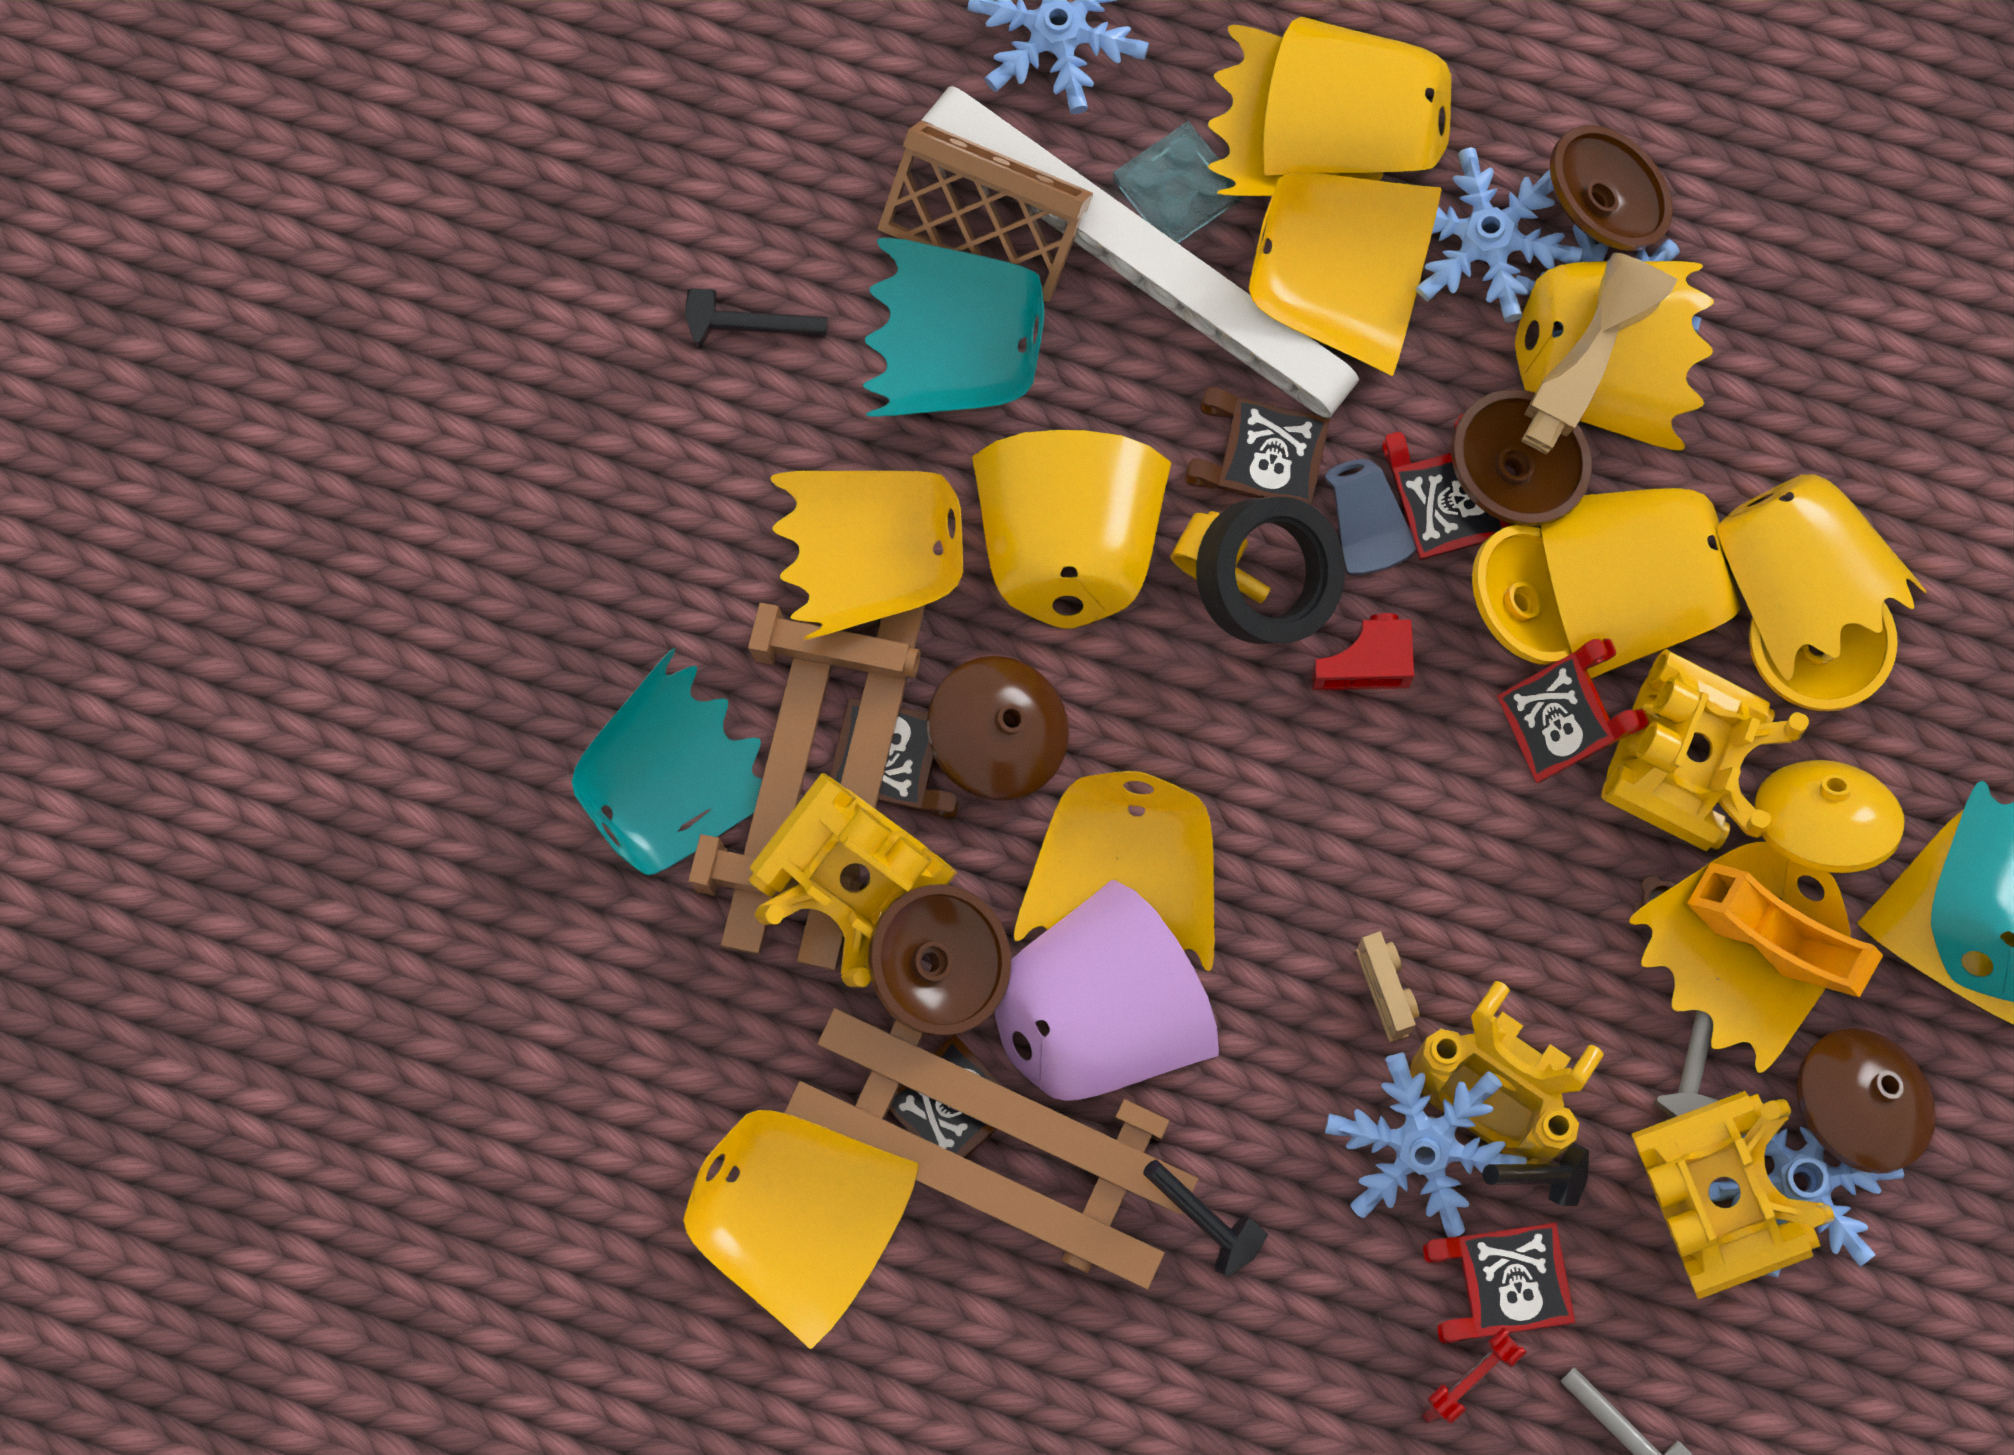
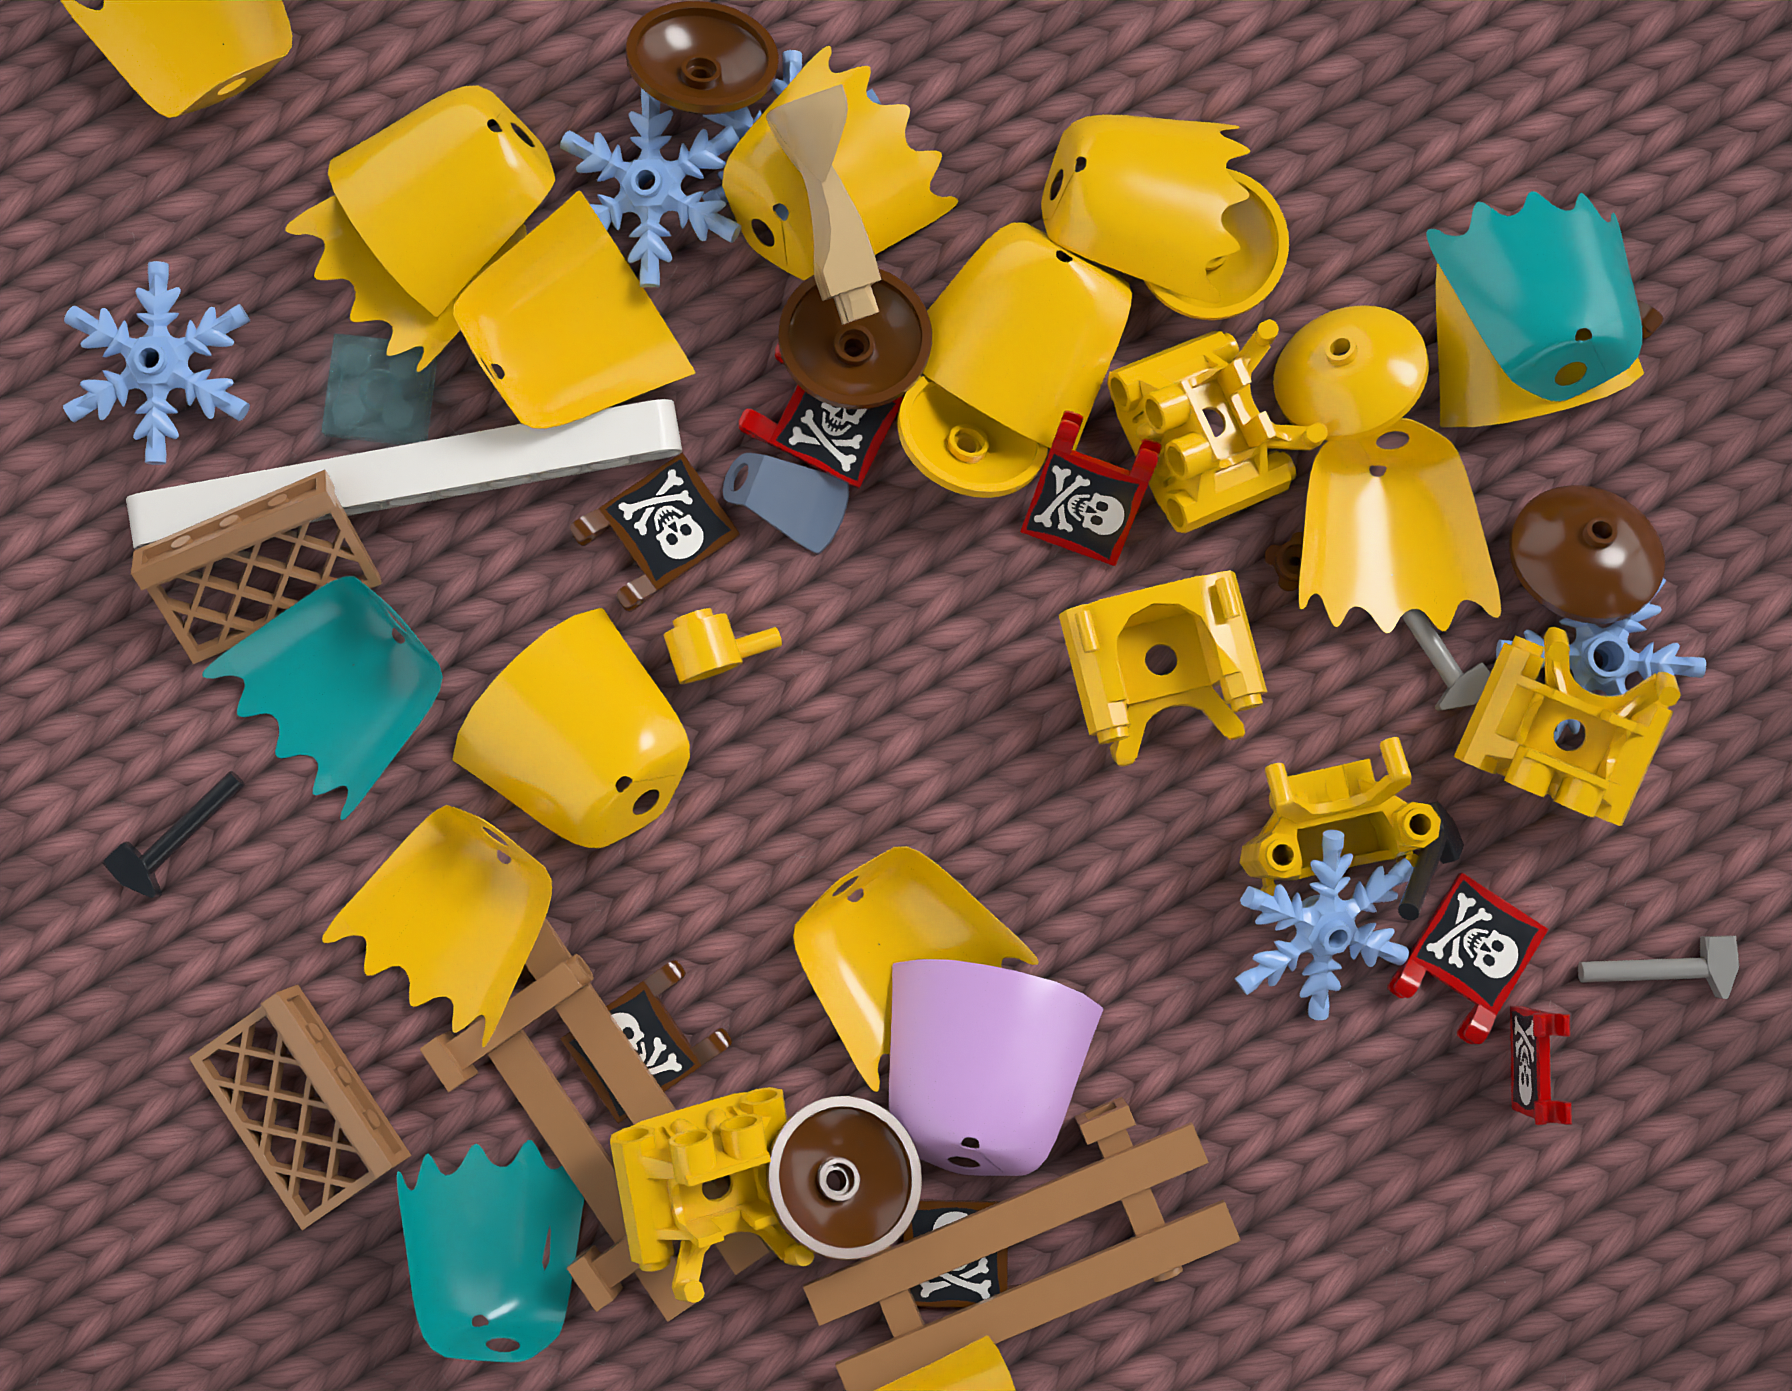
camera: 45 degrees left, 10 degrees up
reddish brown dish [927,656,1069,801] -> none
black piece [1143,1160,1268,1276] -> none
black tyre [1196,497,1345,644] -> none
red arch [1312,613,1414,690] -> none
tan plate [1355,931,1419,1043] -> none
light orange arch [1687,862,1883,997] -> none
none -> medium nougat fence [189,985,412,1230]
none -> yellow piece [1059,570,1267,767]

